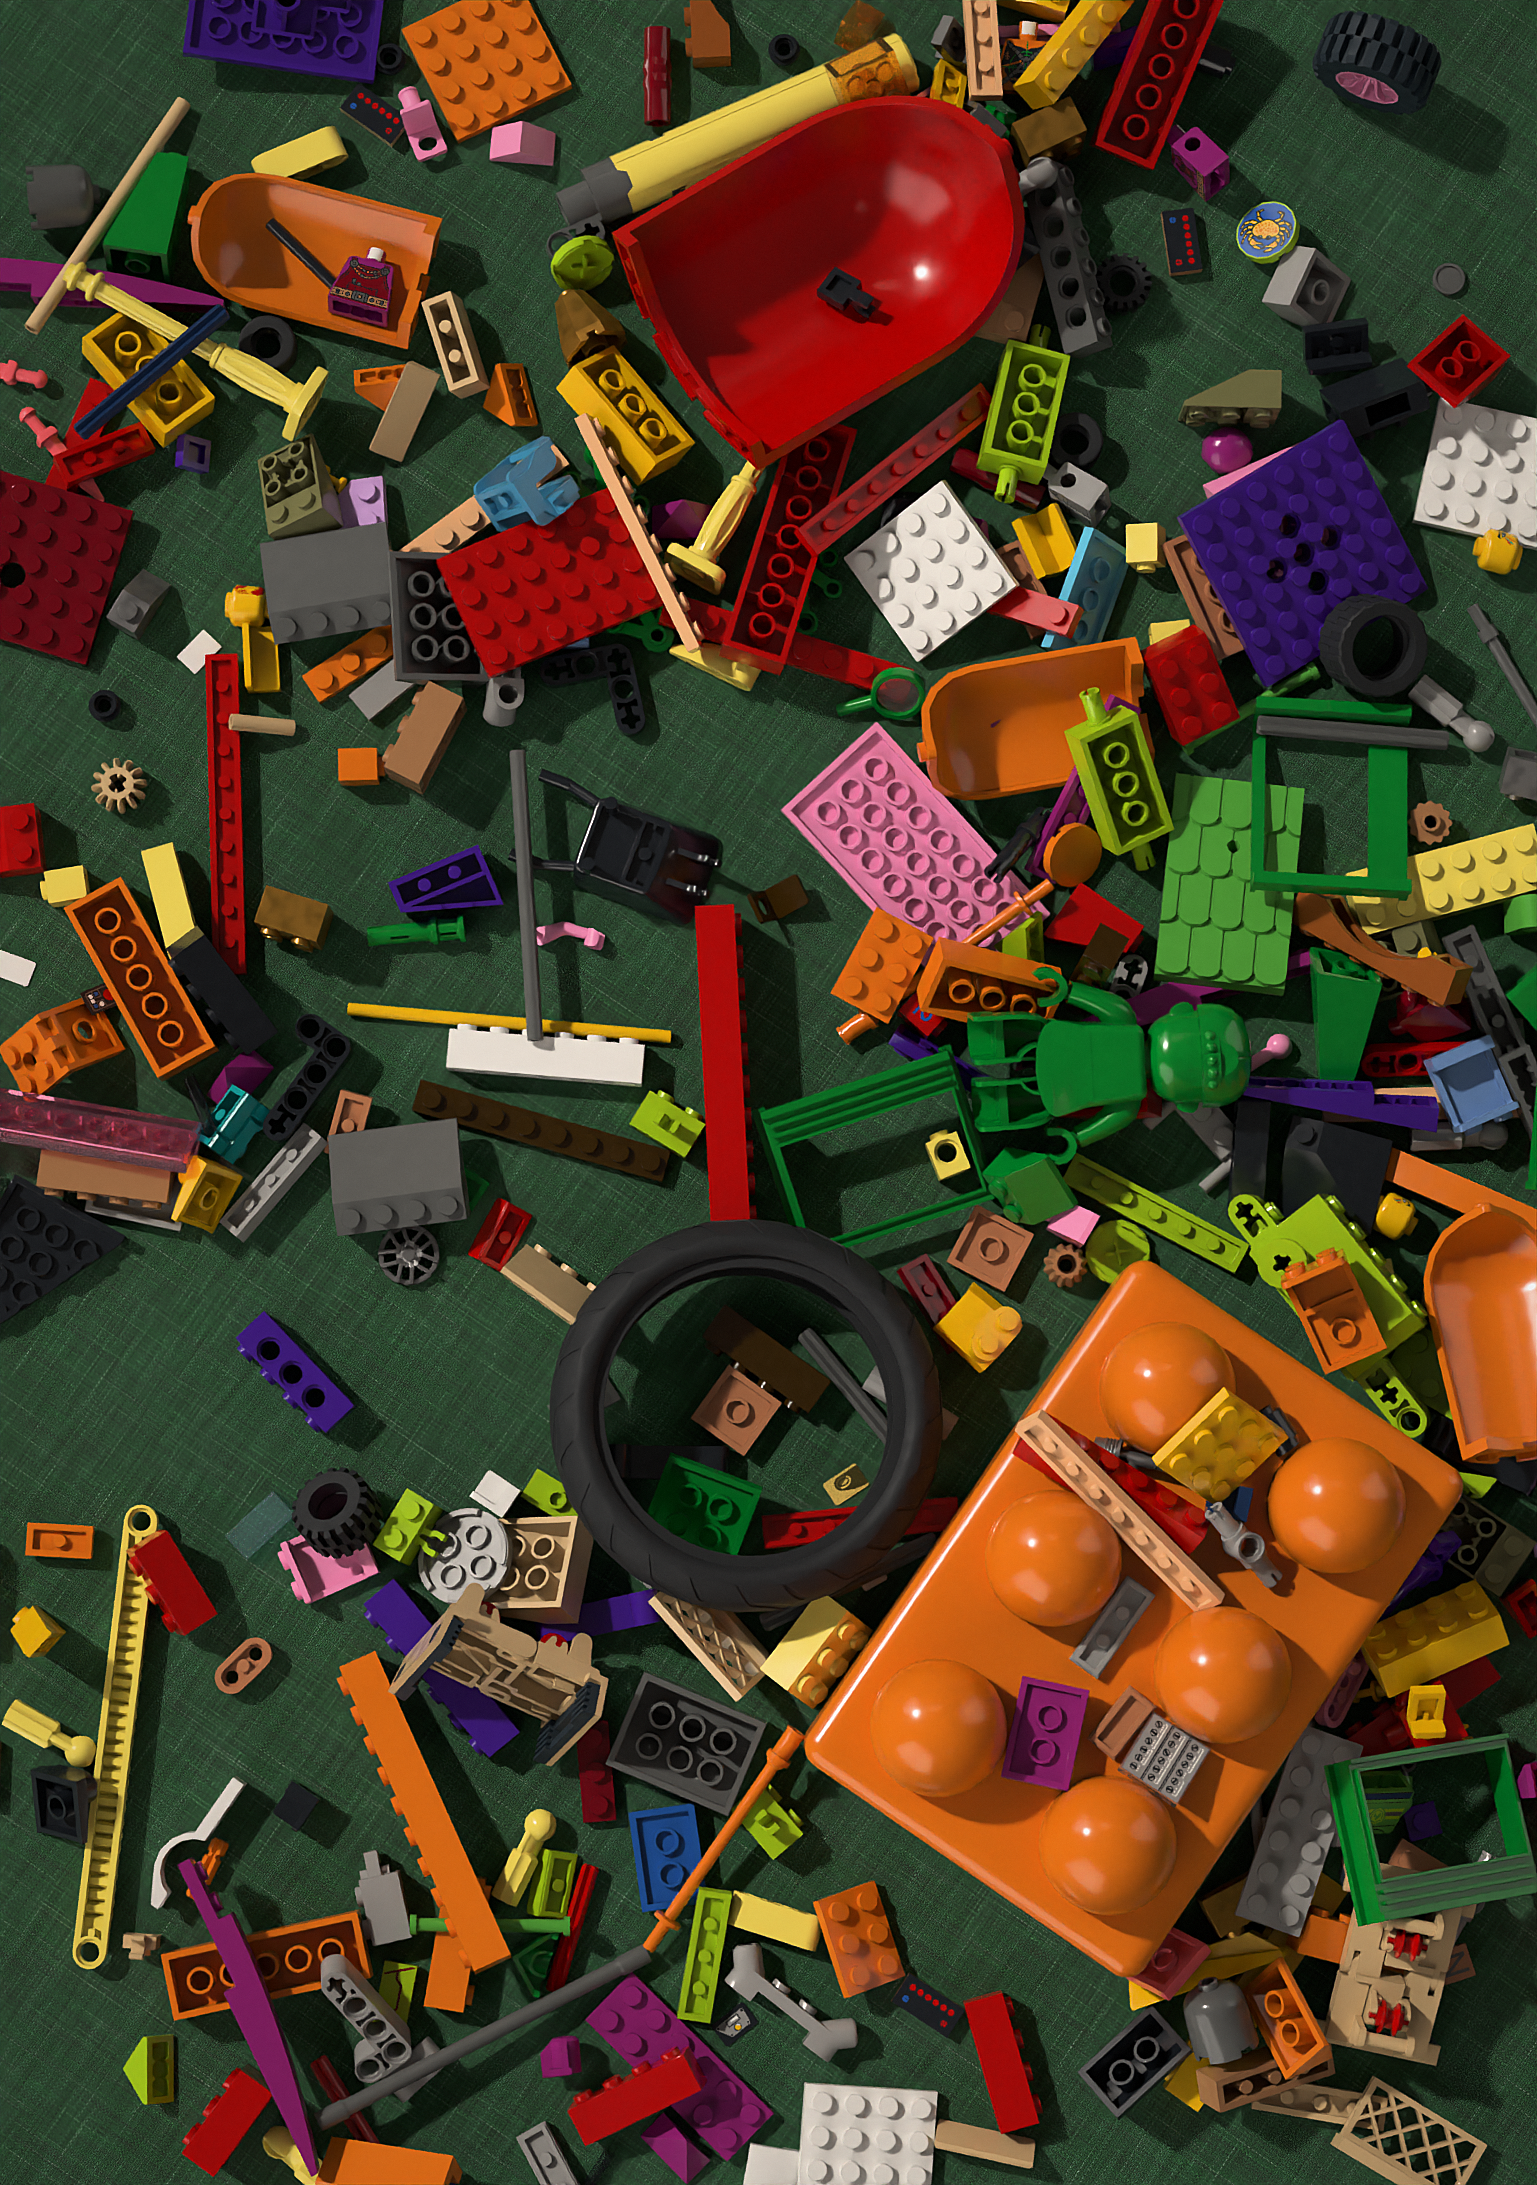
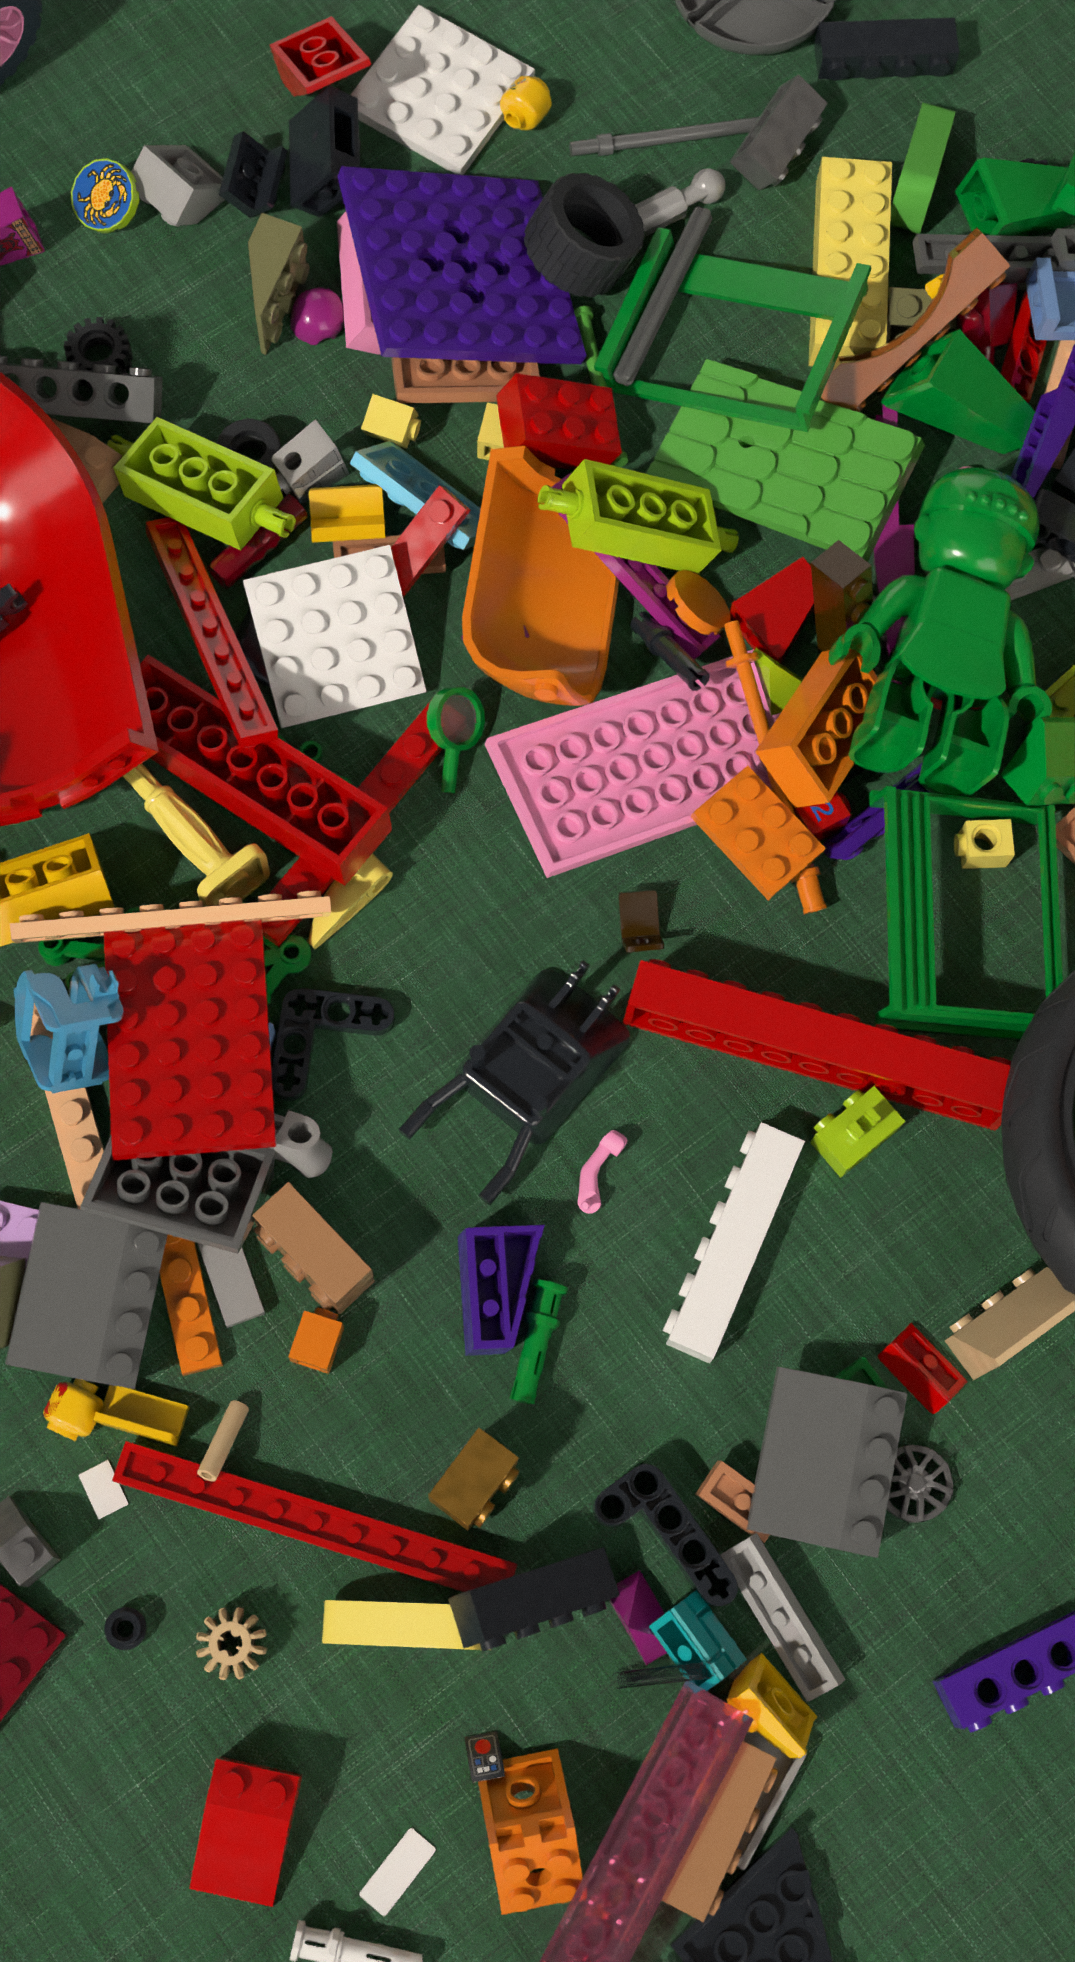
camera: 75 degrees left, 10 degrees down
light yellow brick [40,865,90,908] -> none
orange brick [64,877,219,1082] -> none
yellow piece [347,1003,672,1043] -> none
dark brown plate [412,1079,671,1183] -> none
dark grey piece [509,750,544,1041] -> none
magenta slope [652,499,713,540] -> none
black tile [1161,208,1202,276] -> none
medium nougat piece [1407,801,1452,845] -> none
dark grey piece [1432,263,1465,296] -> none

